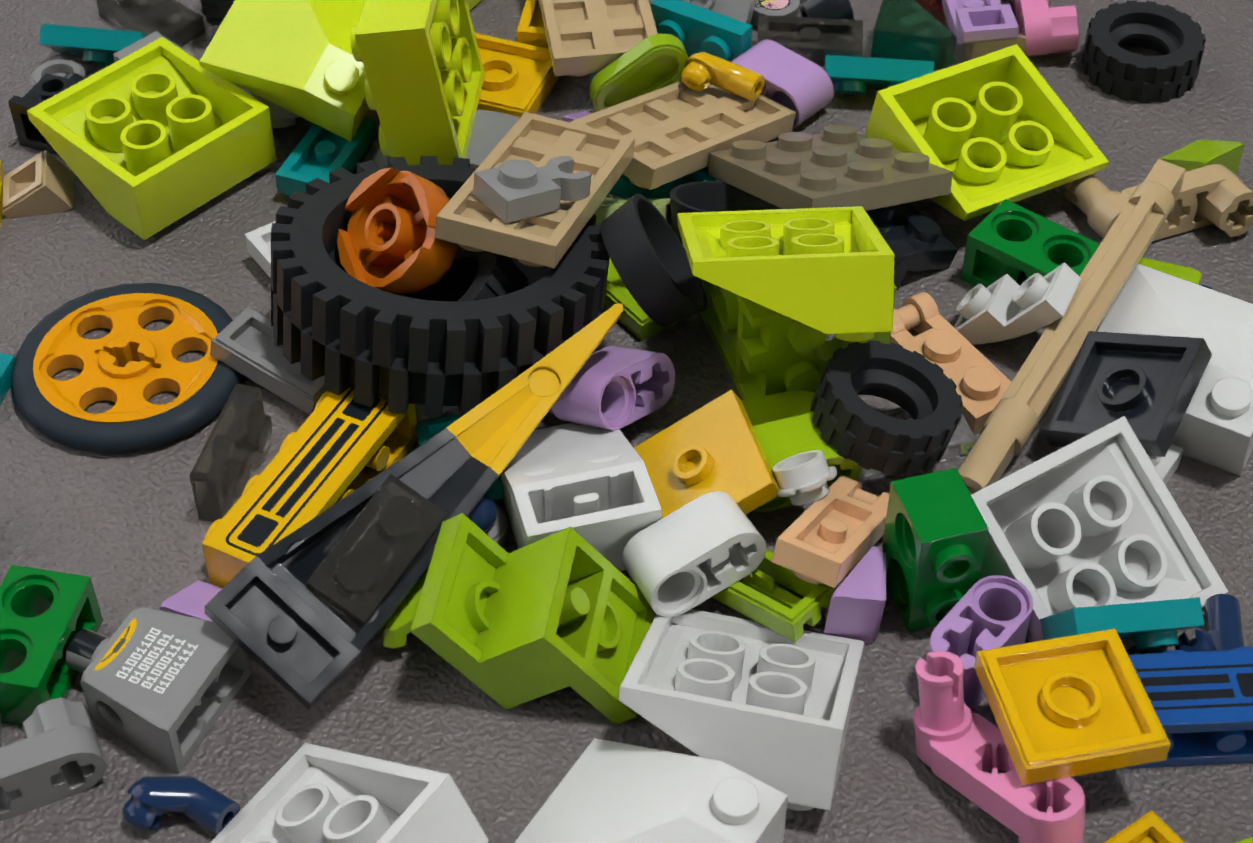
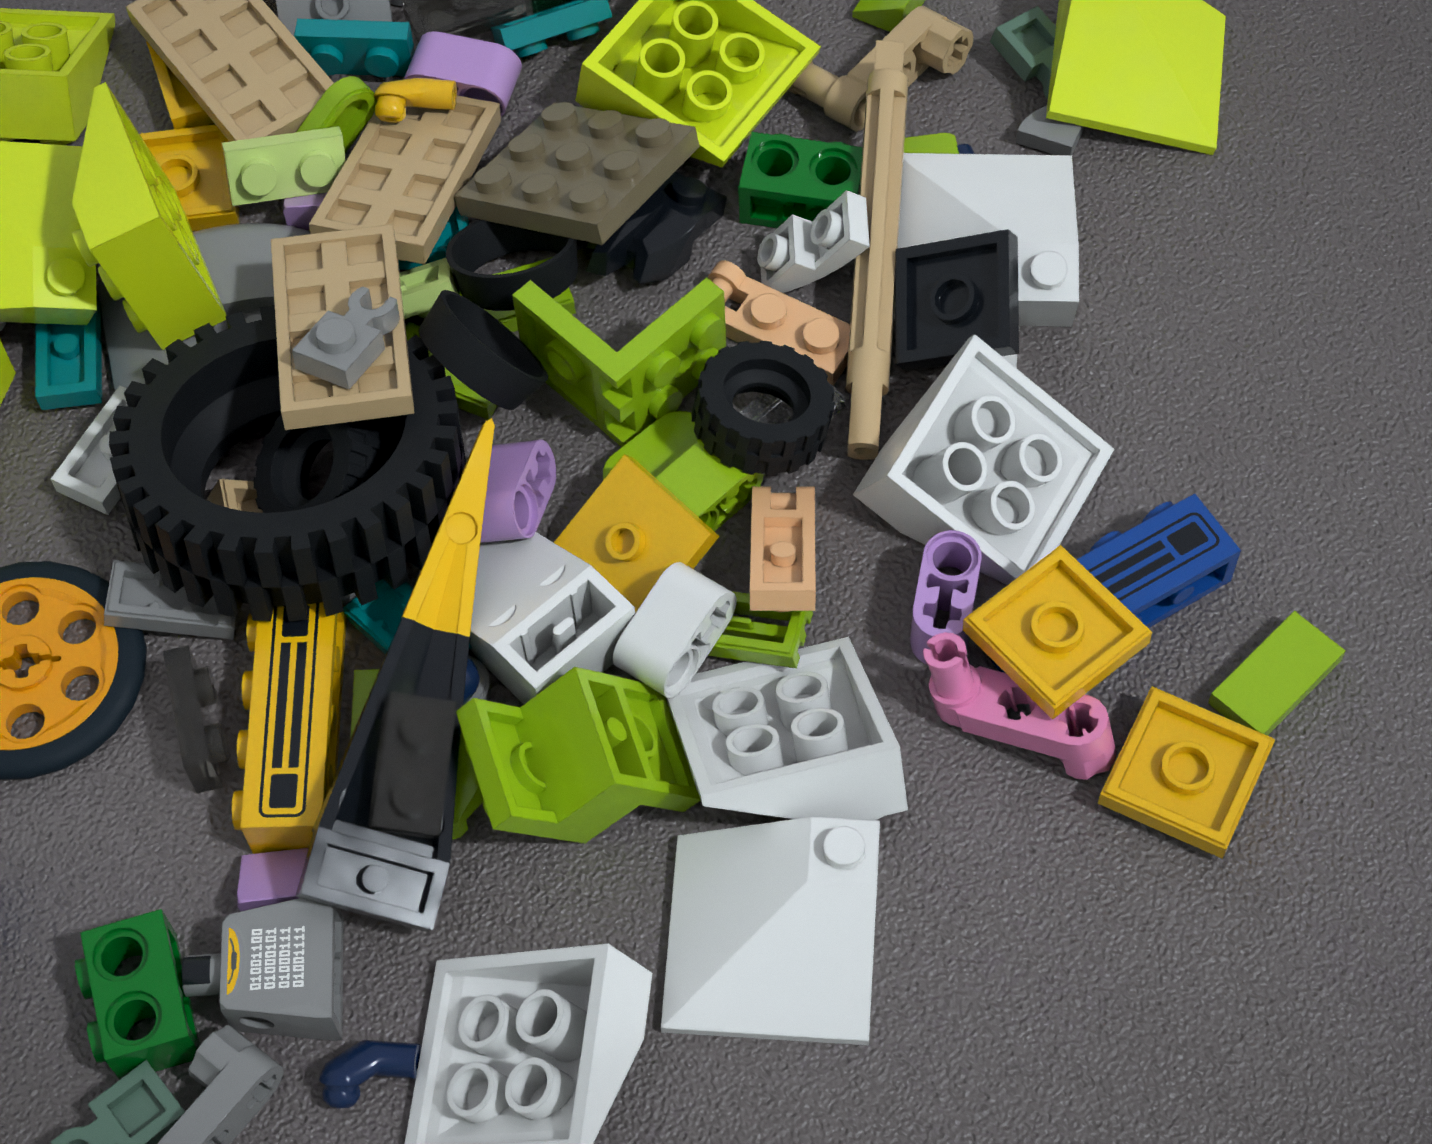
camera: 25 degrees left, 15 degrees up
orange cylinder [337,168,459,294] -> none
neon yellow slope [677,206,894,342] -> none
white plate [772,450,837,505] -> none
lavender slope [823,546,886,644] -> none
green brick [882,468,989,632] -> none
teal plate [1040,597,1205,651] -> none
dark blue arm [1175,594,1244,652] -> none
none -> yellowish green plate [222,126,346,206]

